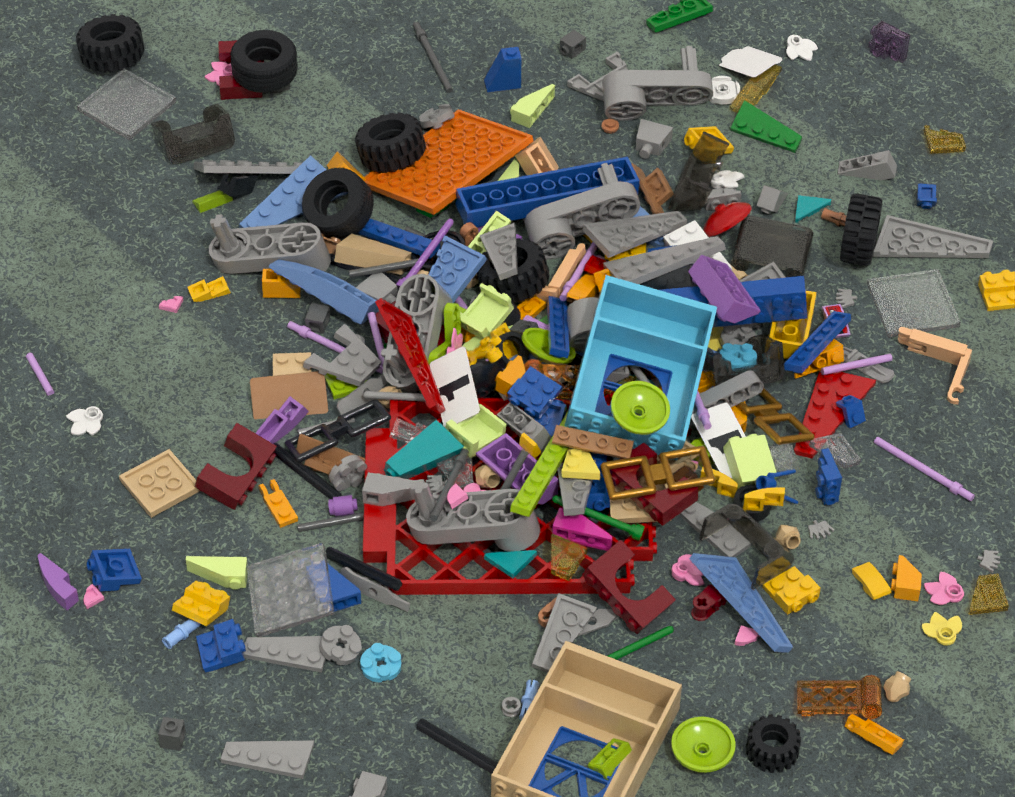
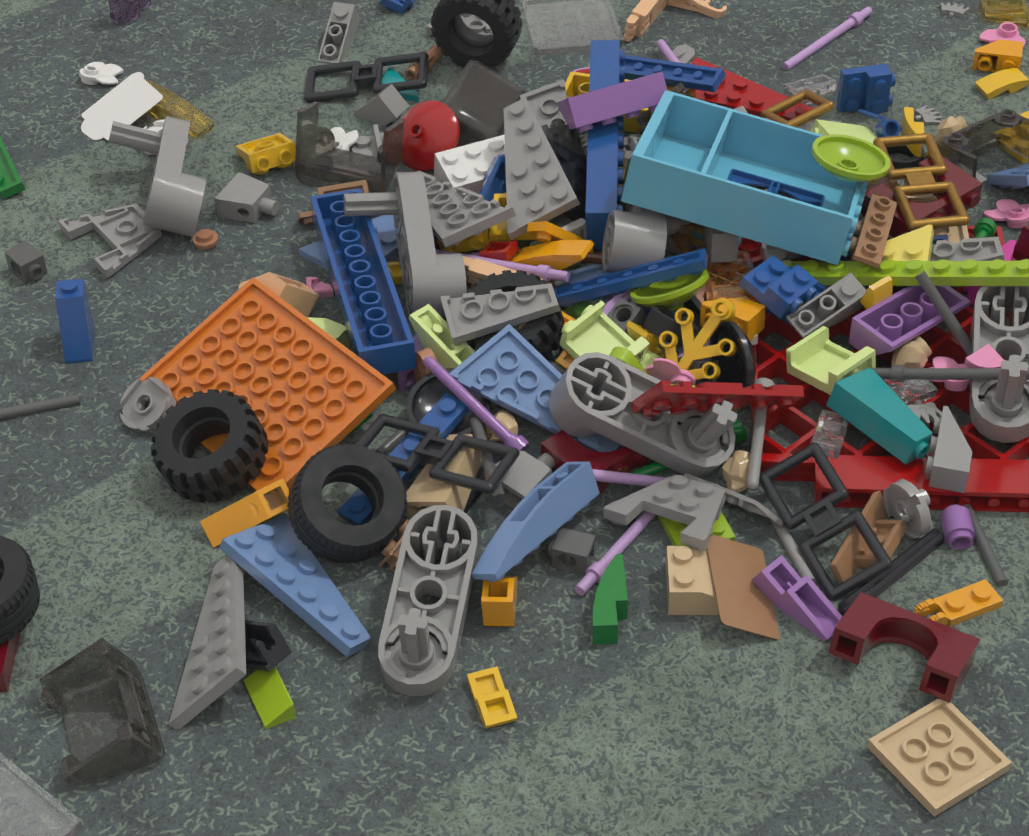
camera: 85 degrees left, 5 degrees down
bright pink tile [159,296,183,313] -> none
white sticker [430,346,480,427] -> none
yellowish green slope [510,84,555,128] -> none
green wing [730,100,802,153] -> none
light grey piece [836,288,857,308] -> none
blue bracket [836,395,866,428] -> none
none -> black bar [304,52,429,103]
none -> black bar [355,414,520,494]
none -> green slope [592,554,628,645]

